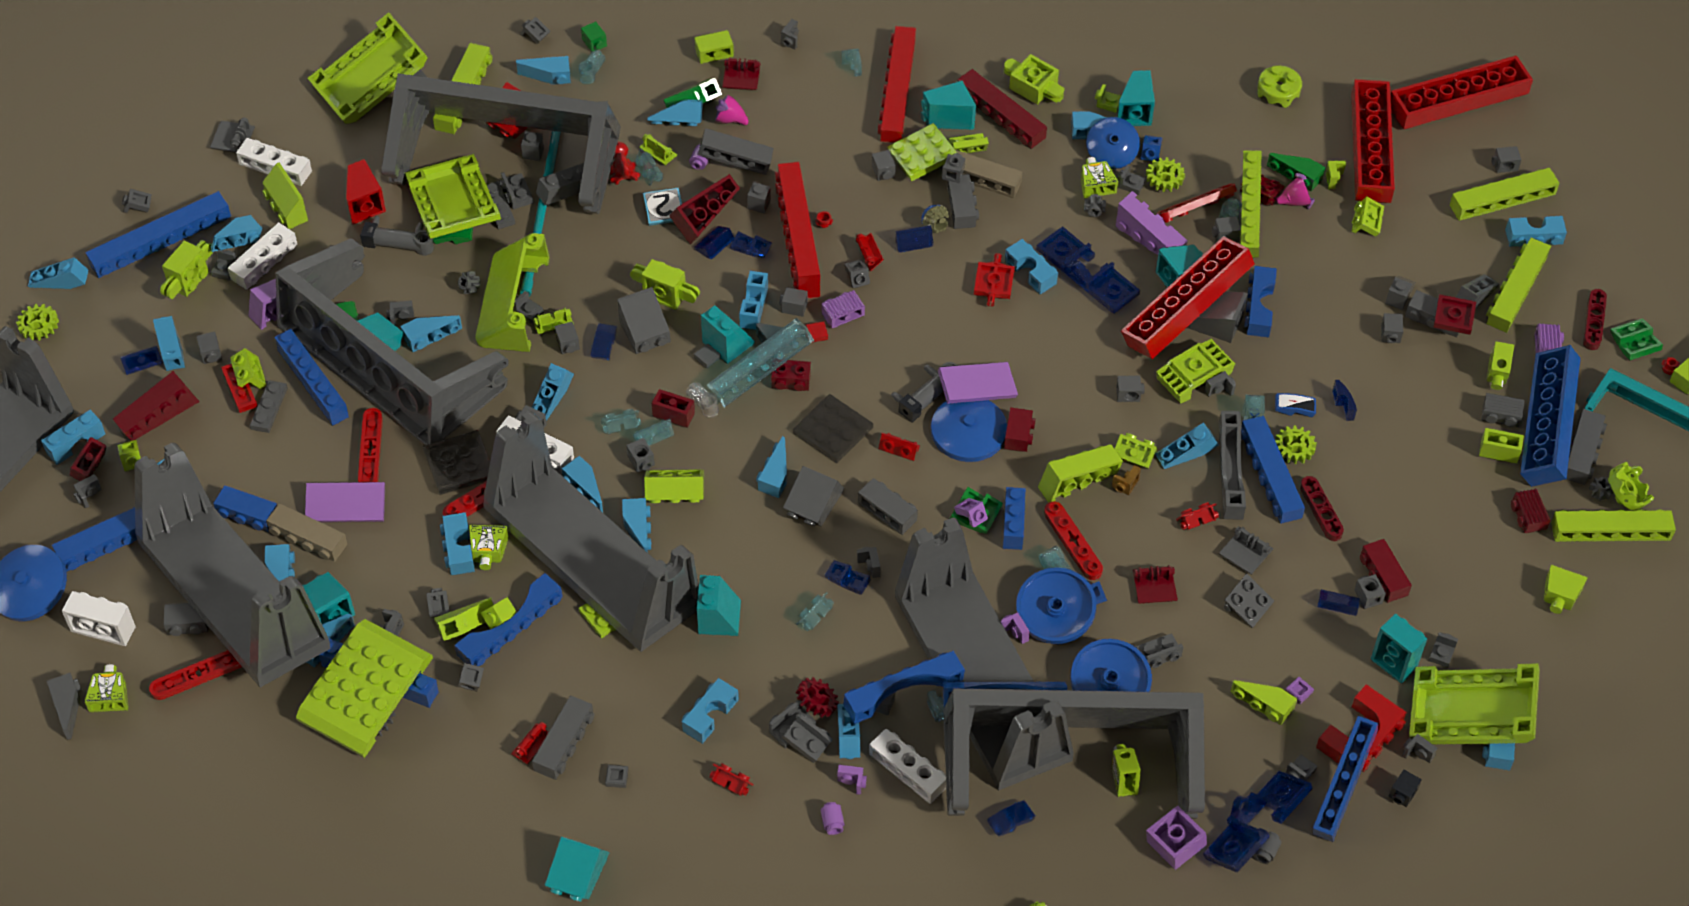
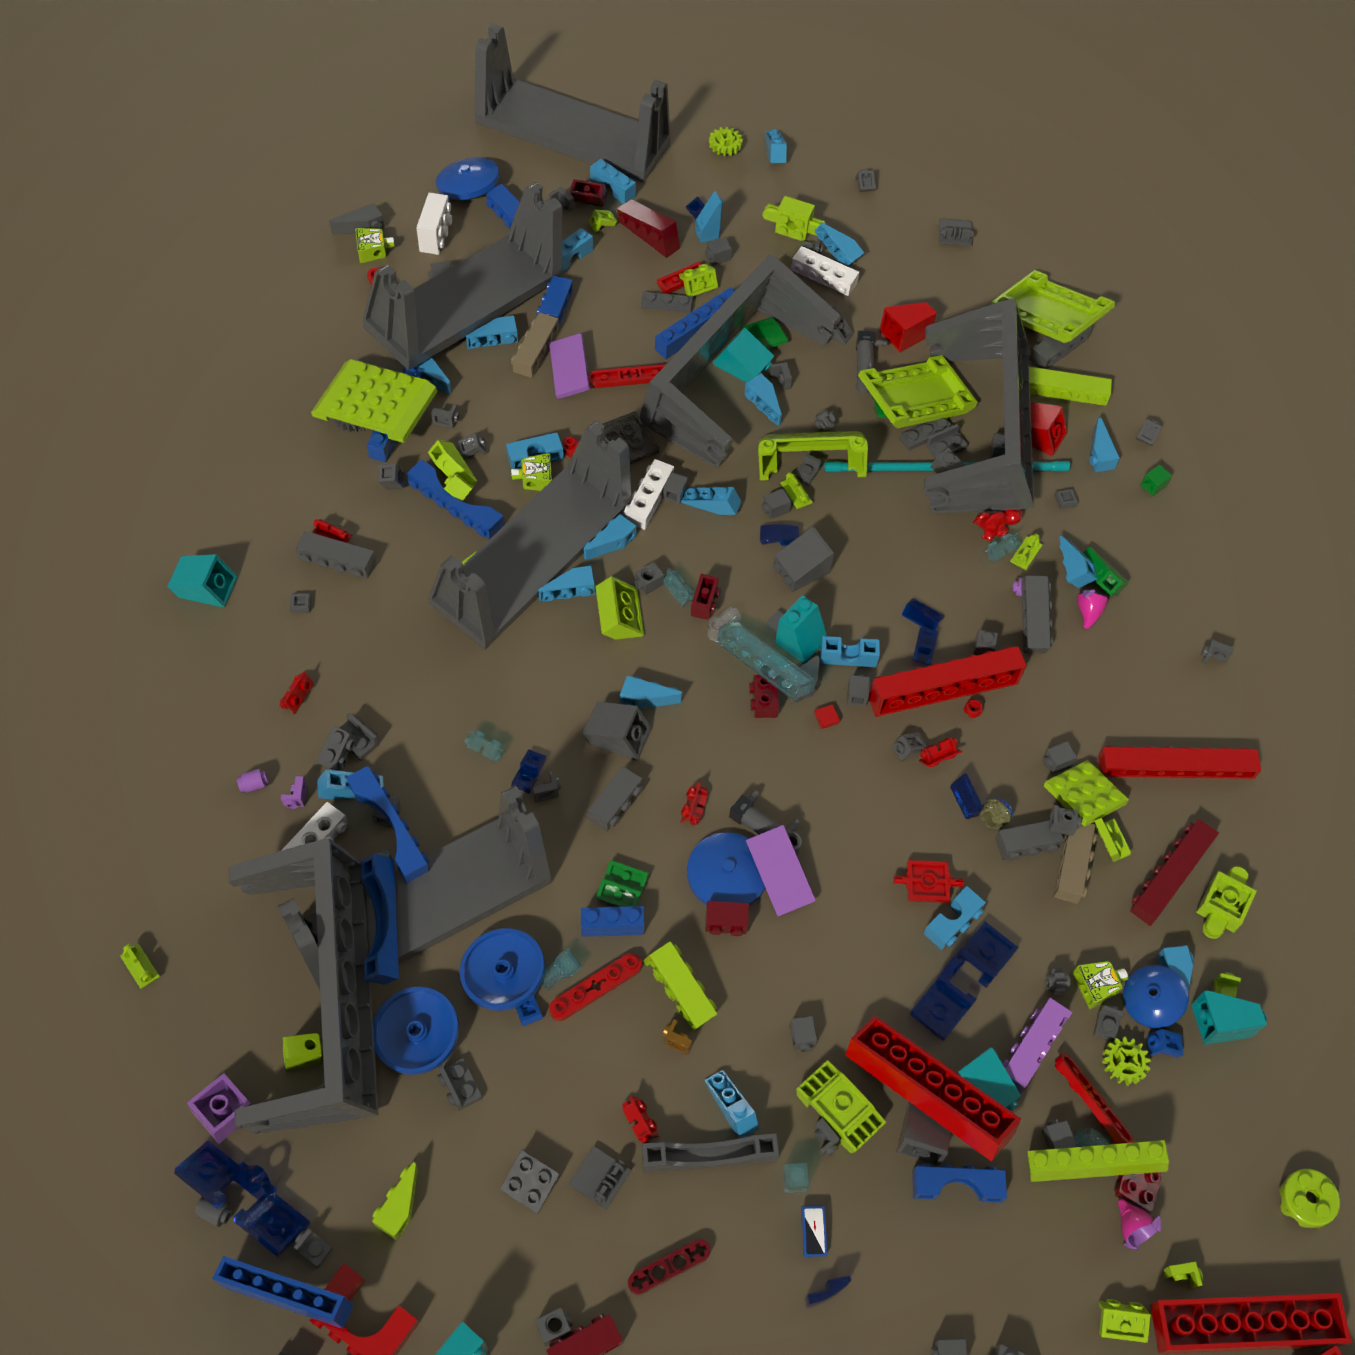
camera: 80 degrees right, 5 degrees up
blue brick [85,191,231,278] -> none
white brick [236,138,312,186] -> none
lime slope [262,162,308,229] -> none
teal slope [302,572,355,624] -> none
clear light blue piece [579,50,605,84] -> none
clear light blue hinge [601,409,641,434] -> none
lime brick [630,259,700,310] -> none
slope [643,188,682,226] -> none
dark red wedge [669,174,740,245] -> none
dark azure arch [682,678,739,744] -> none
lime brick [694,30,734,64] -> none
teal slope [697,575,741,636] -> none
dark red hinge [722,57,761,90] -> none
clear smoke plate [793,394,873,463] -> none
dark red gear [796,677,839,718] -> none
medium lavender brick [822,290,865,329] -> none
clear light blue bracket [842,49,862,76] -> none
teal slope [920,81,976,130] -> none
medium lavender bracket [954,498,988,527] -> none
clear blue slope [987,800,1036,837] -> none
medium lavender bracket [1000,613,1029,644] -> none
lime bracket [1115,433,1158,469] -> none
dark red hinge [1133,565,1178,604] -> none
blue brick [1241,416,1305,524] -> none
green slope [1267,153,1326,191] -> none
lime gear [1275,425,1317,464] -> none
medium lavender tile [1285,677,1314,704] -> none
clear blue slope [1317,589,1360,616] -> none

